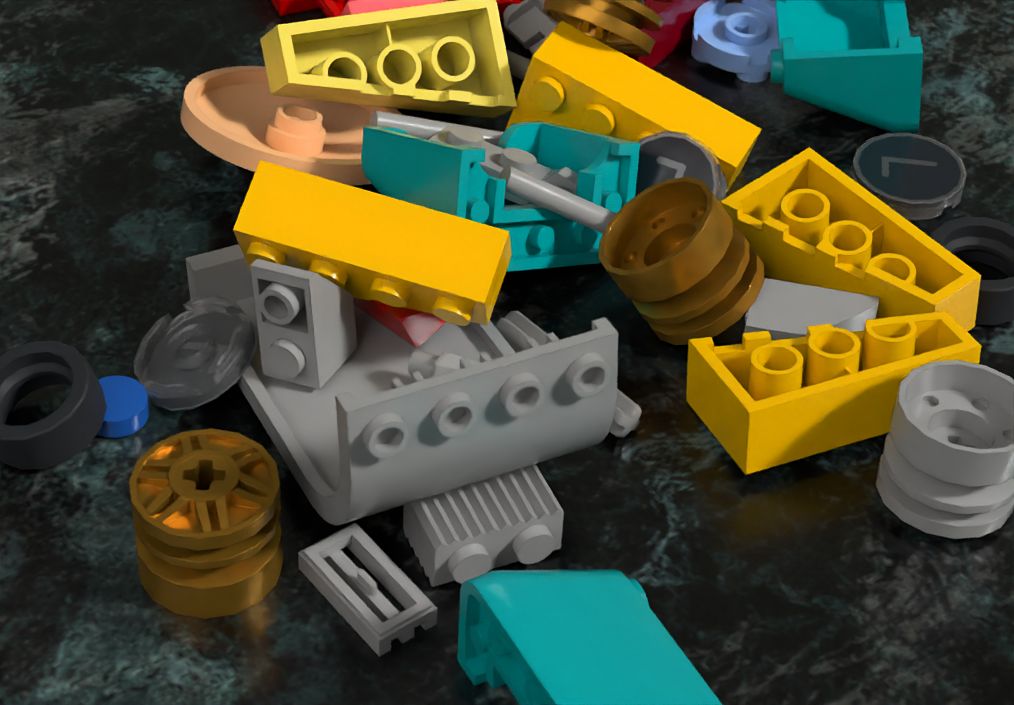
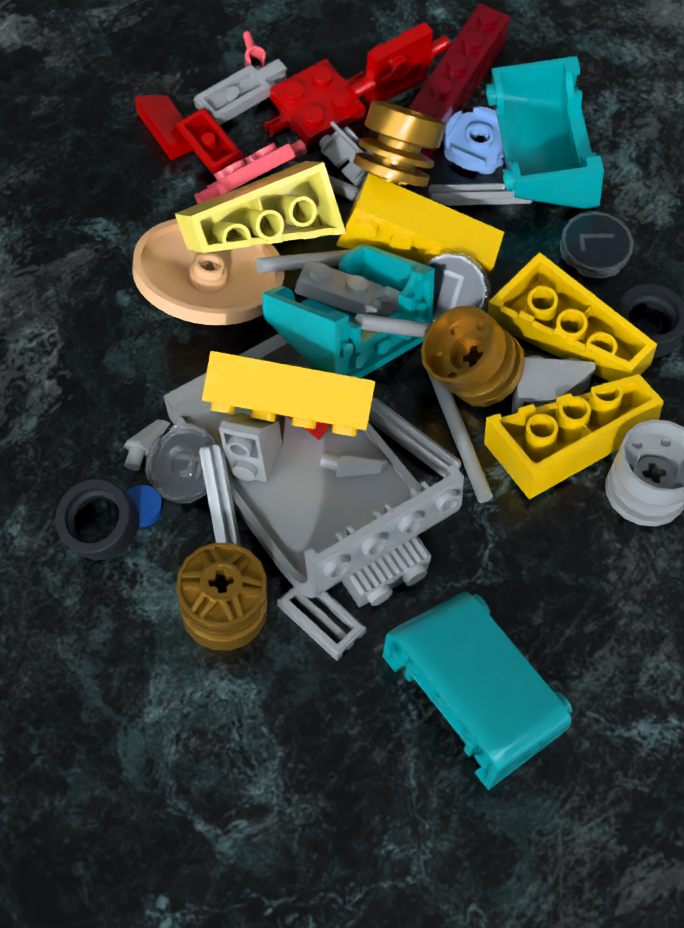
camera: 10 degrees left, 20 degrees up
none -> light grey bar [123,419,170,471]
none -> light grey axle [199,444,241,546]
none -> light grey axle [427,183,532,206]
none -> light grey bar [427,372,493,503]

